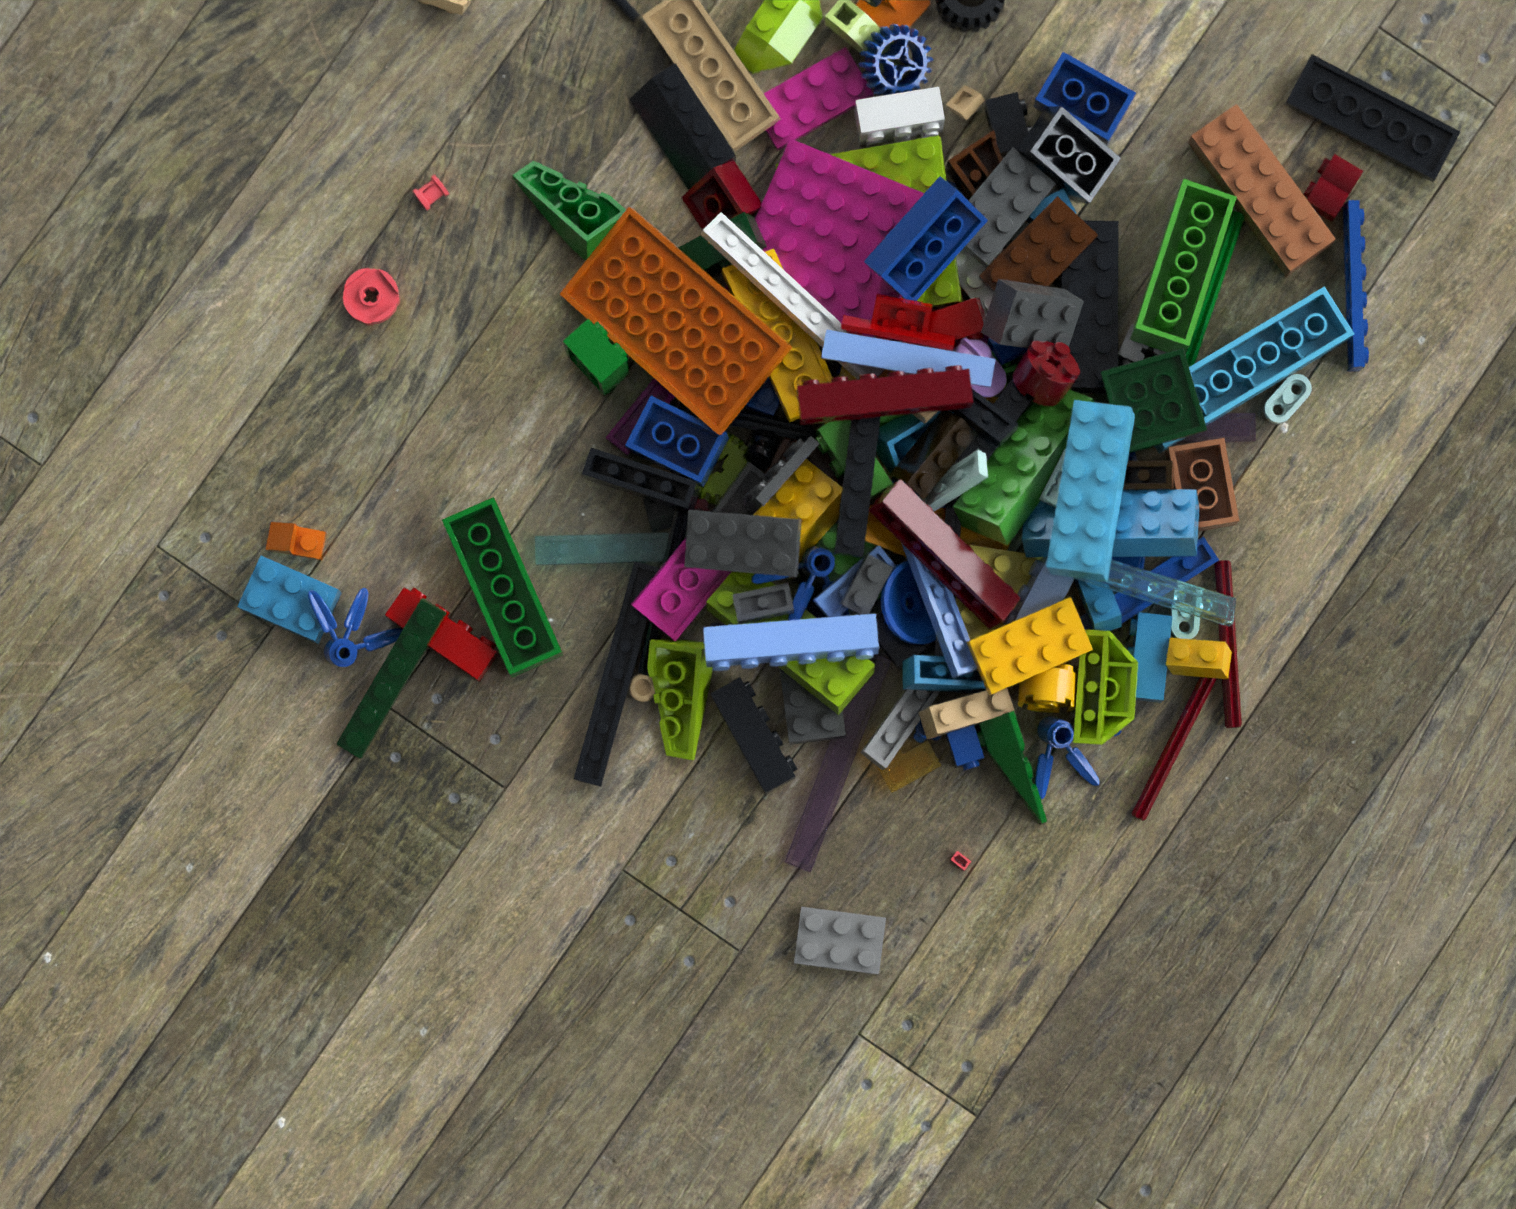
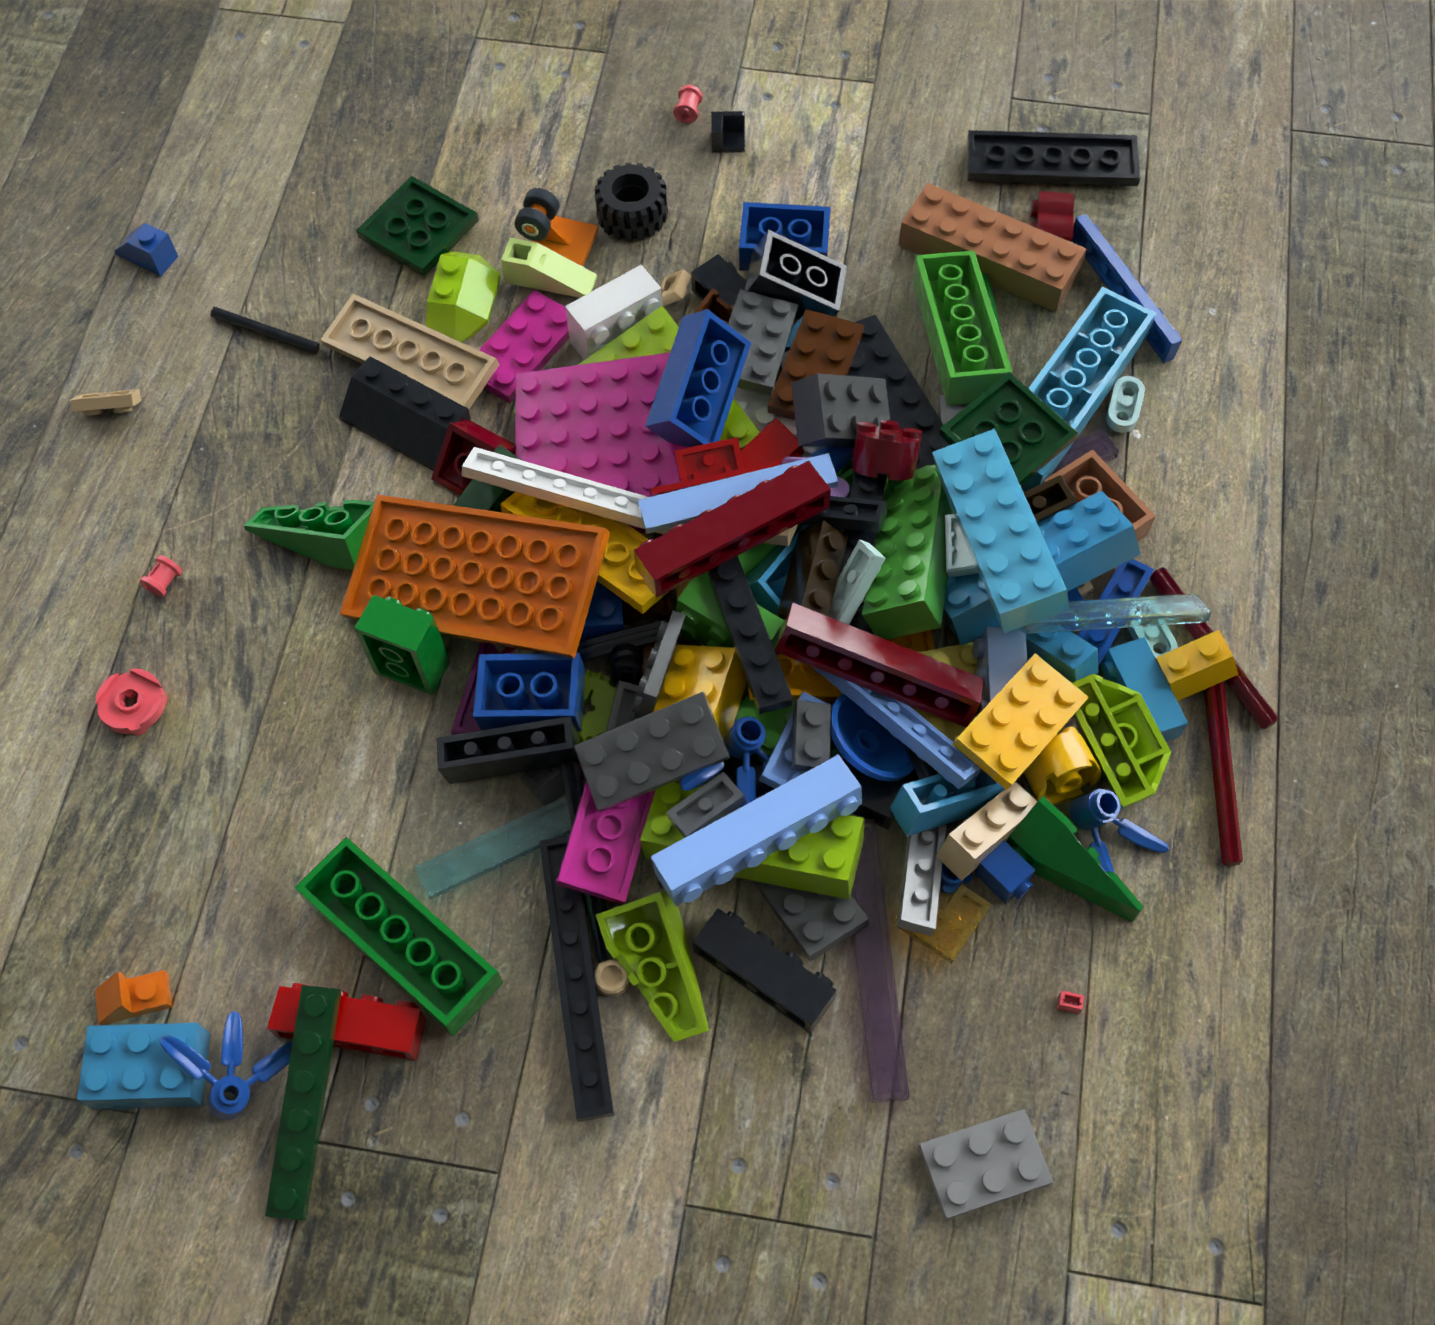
camera: 25 degrees left, 20 degrees down
blue gear [858,24,934,96] -> none

